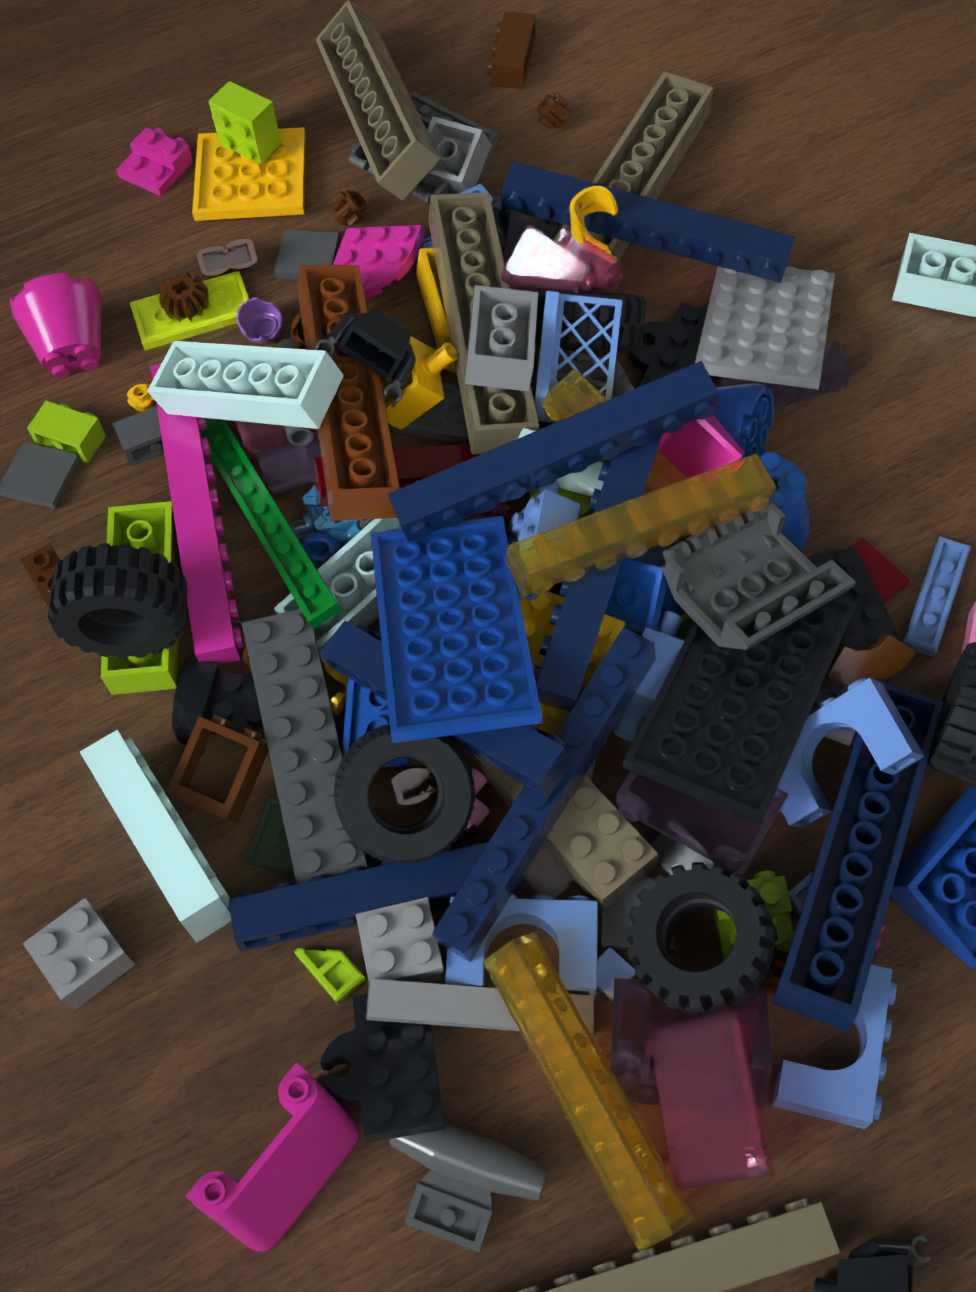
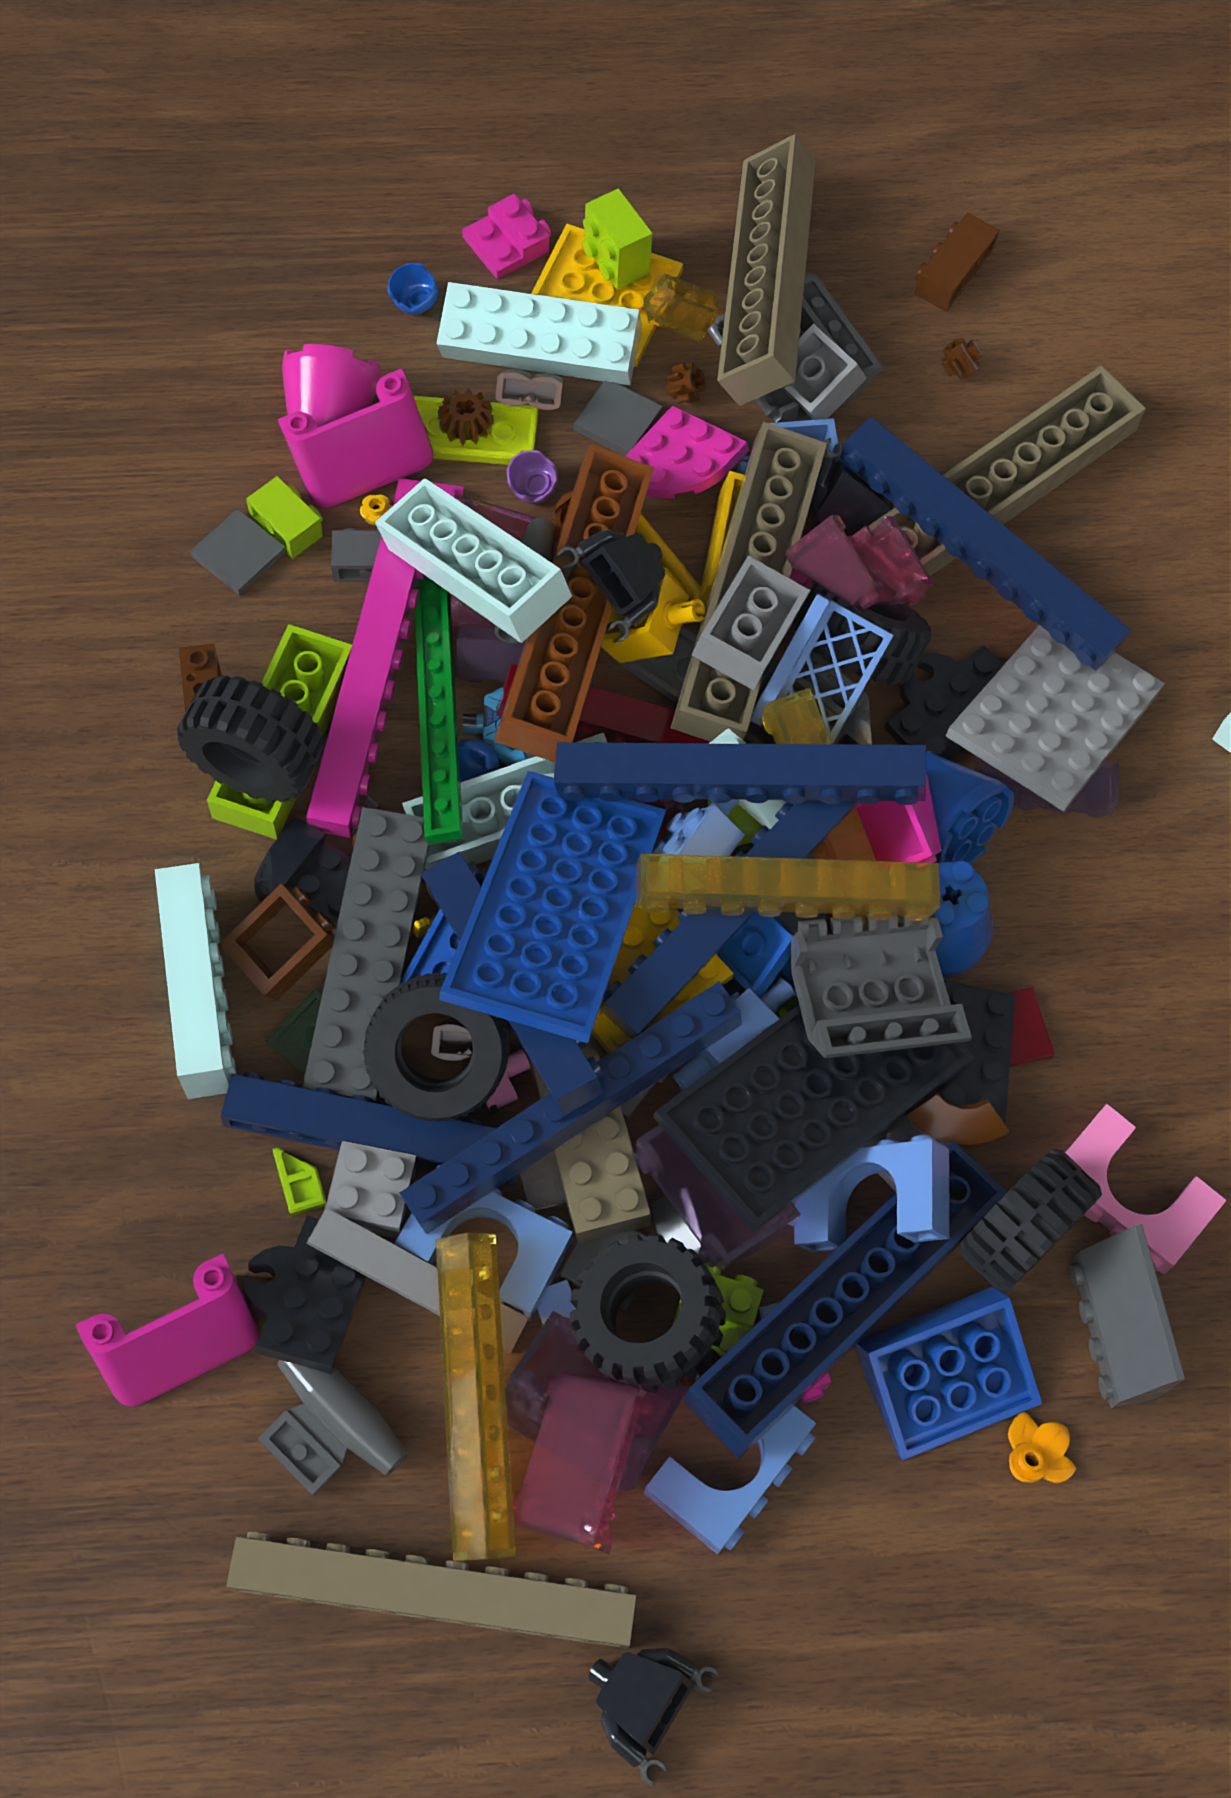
camera: 15 degrees right, 5 degrees up
light grey brick [22,898,136,1011] -> none
yellow helmet [570,186,618,263] -> none
medium blue tile [903,536,971,658] -> none
none -> dark pink windscreen [277,368,434,509]
none -> blue hair [387,263,438,316]
none -> light aqua brick [436,282,642,385]
none -> clear yellow brick [643,274,722,341]

